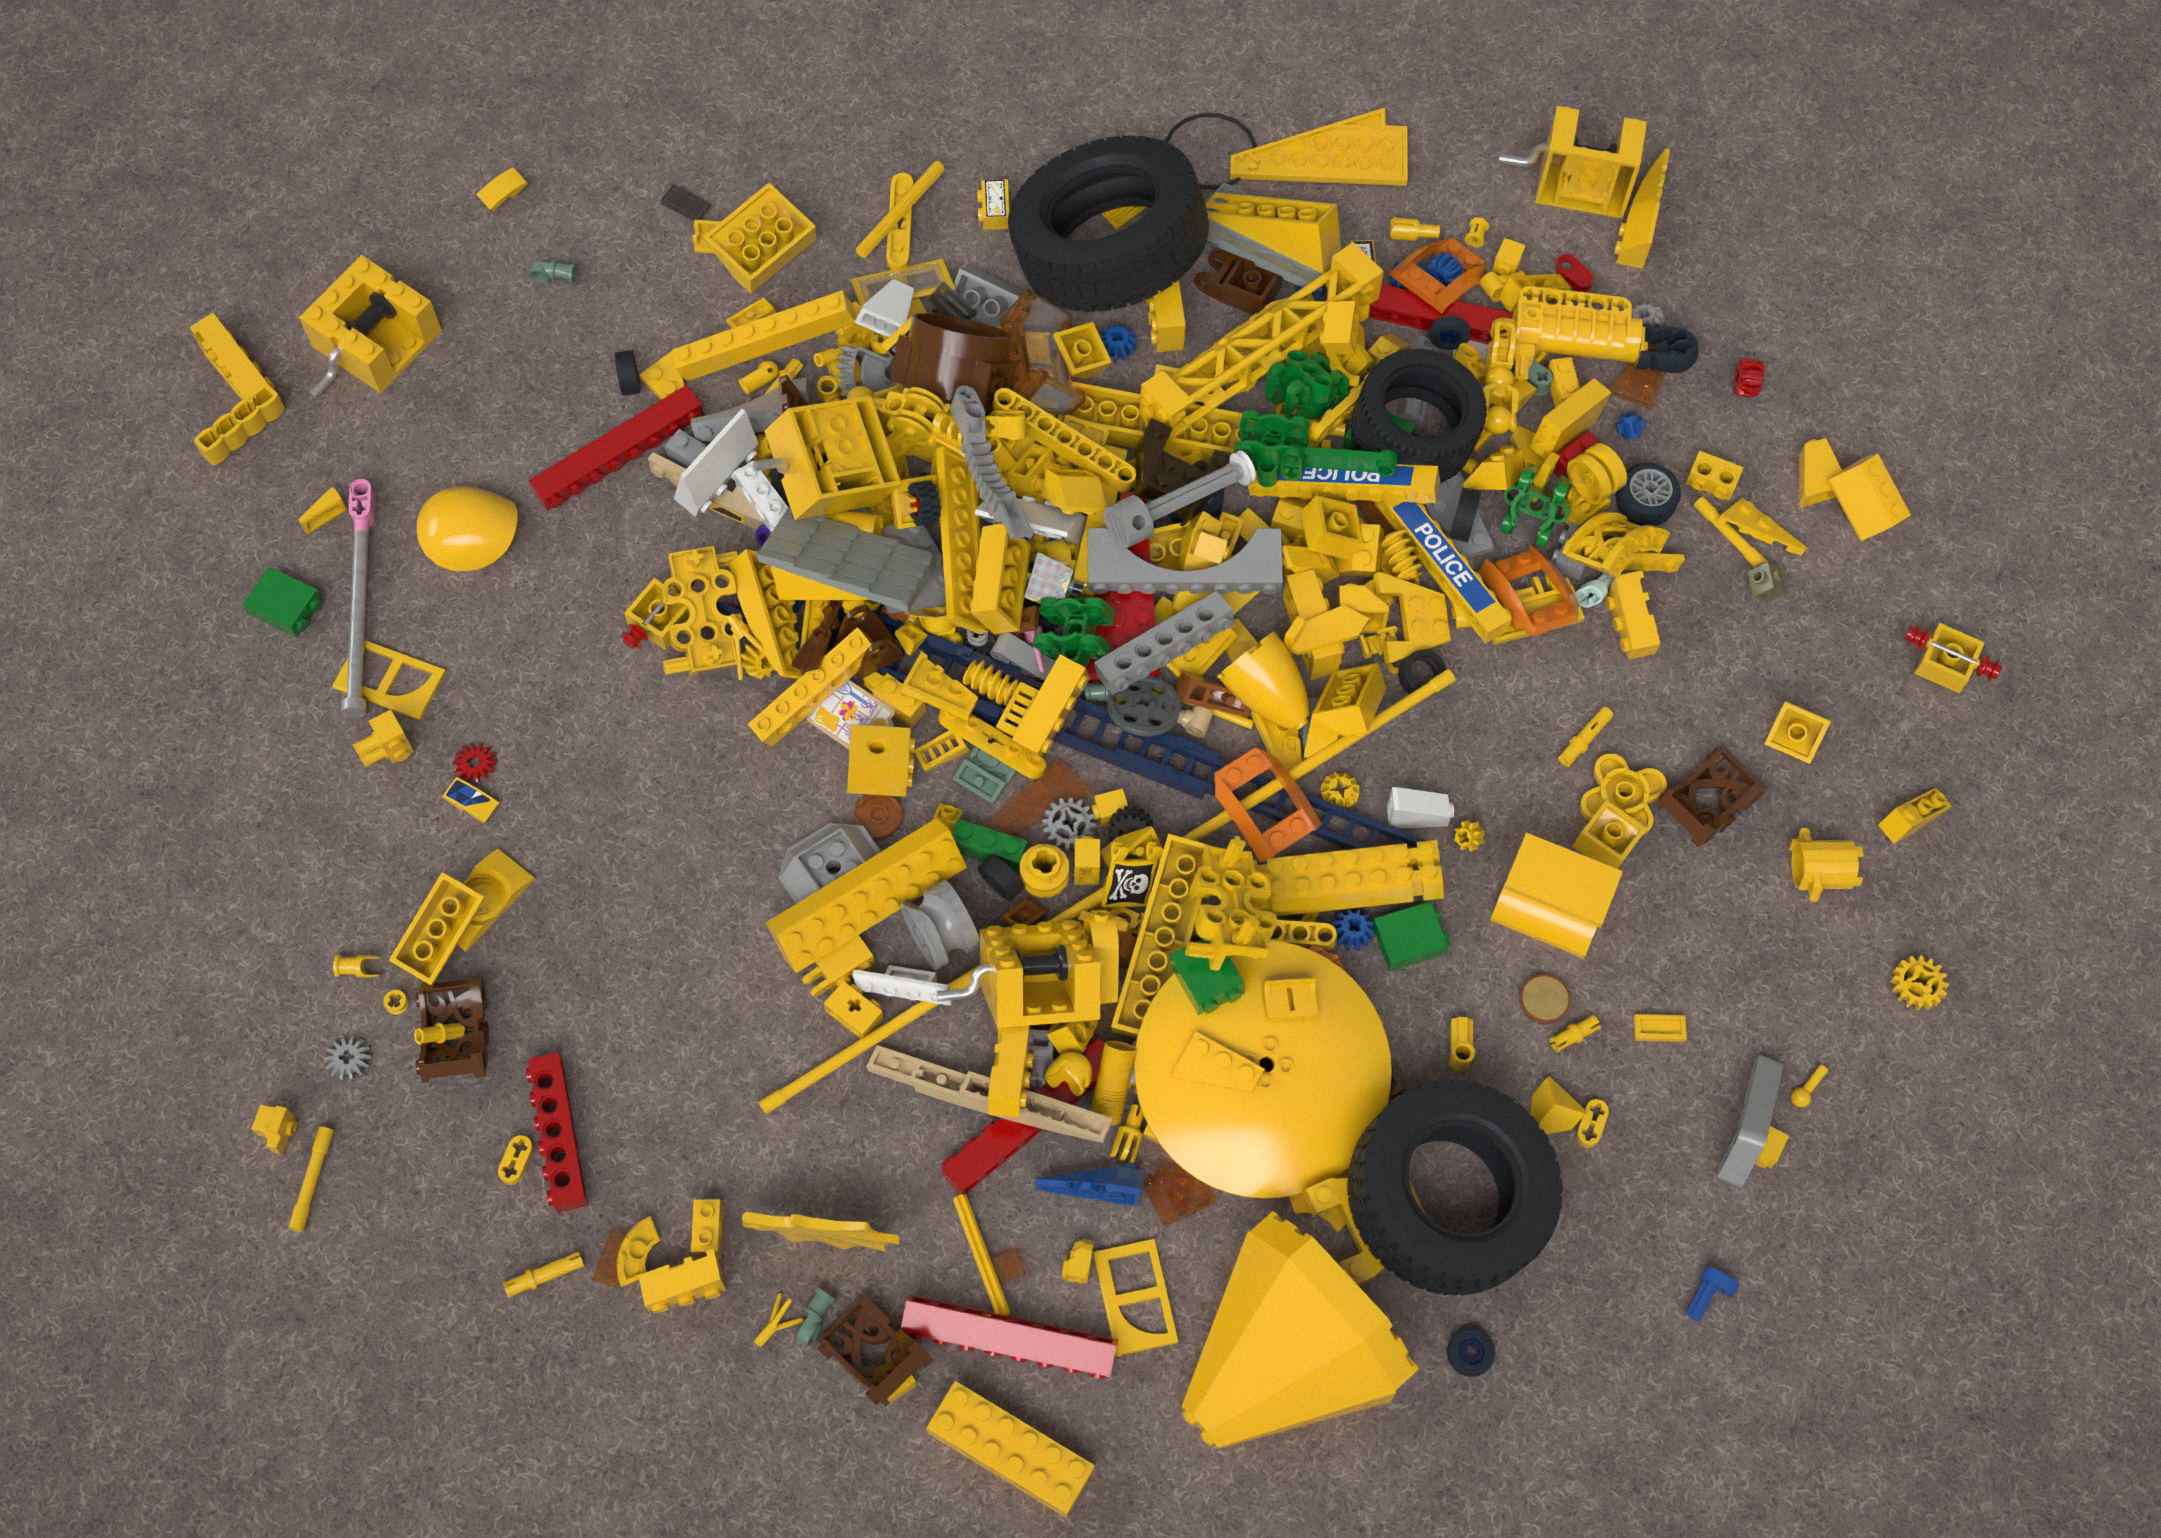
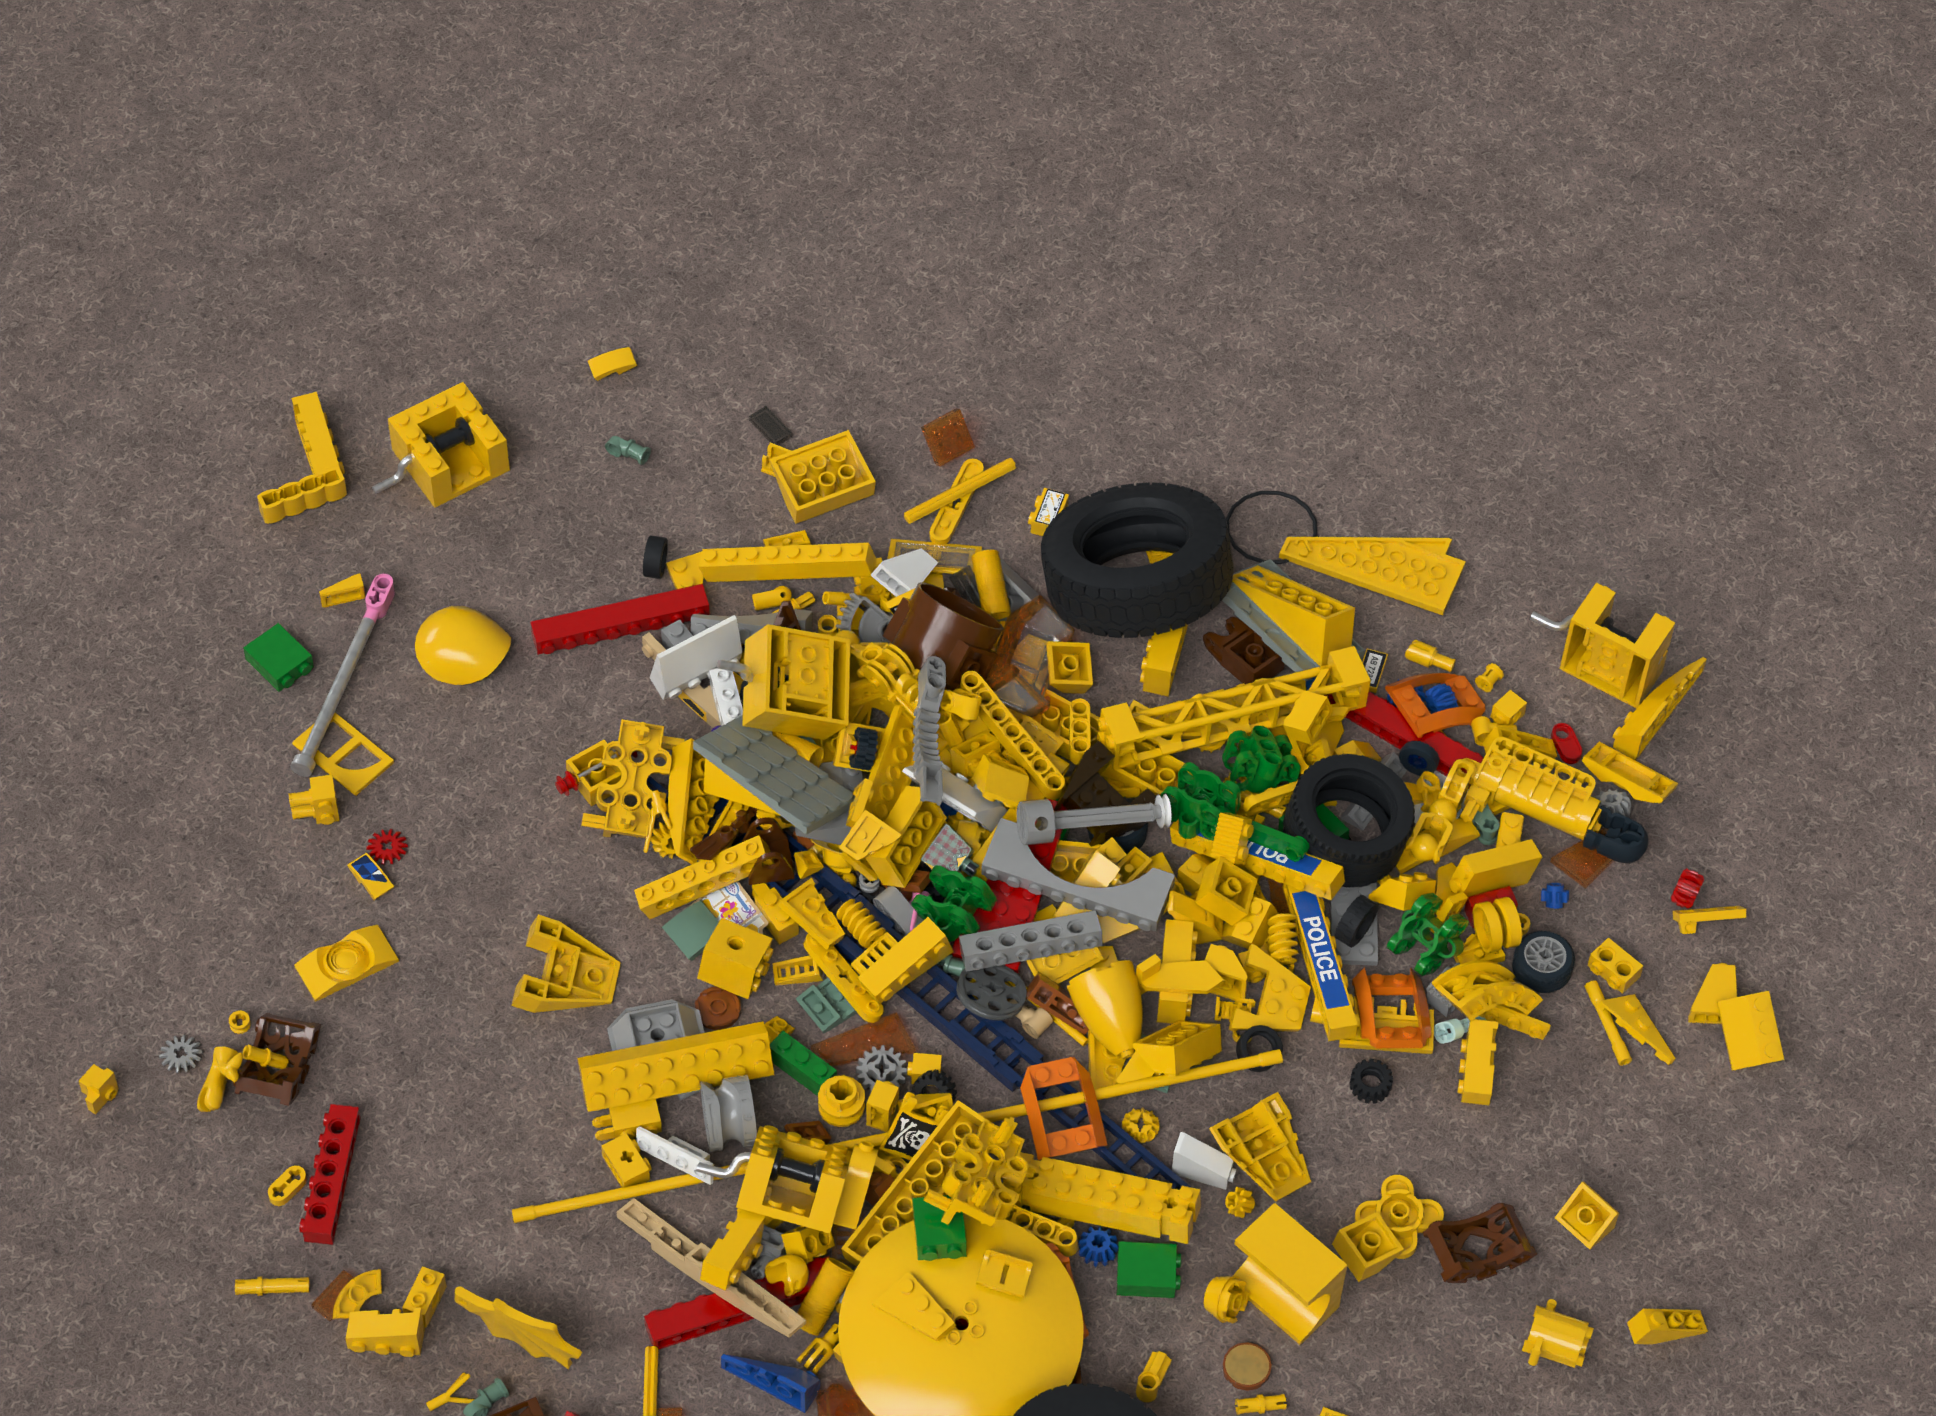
camera: 20 degrees right, 10 degrees down
yellow piece [288,1127,334,1232] -> none
yellow piece [333,954,381,978] -> none
yellow slope [389,872,486,986] -> none
black tyre [978,855,1025,901] -> none
blue gear [1100,322,1137,363] -> none
yellow pin [1558,707,1614,767] -> none
olive brick [1747,562,1786,602] -> none
yellow brick [1904,623,2002,693] -> none
none -> yellow piece [197,1047,243,1112]
none -> yellow wedge [511,914,621,1013]
none -> sand green slope [662,900,719,961]
none -> yellow wing [839,810,903,861]
none -> yellow wing [846,778,874,828]
none -> clear orange plate [921,408,975,467]
none -> yellow piece [971,549,1011,620]
none -> yellow beam [1069,698,1091,765]
none -> yellow cone [1204,1276,1249,1323]
none -> yellow wedge [1209,1092,1311,1202]
none -> yellow brick [1210,813,1254,864]
none -> black tyre [1350,1059,1393,1104]
none -> yellow slope [1582,741,1678,803]
none -> yellow hinge [1673,906,1746,934]

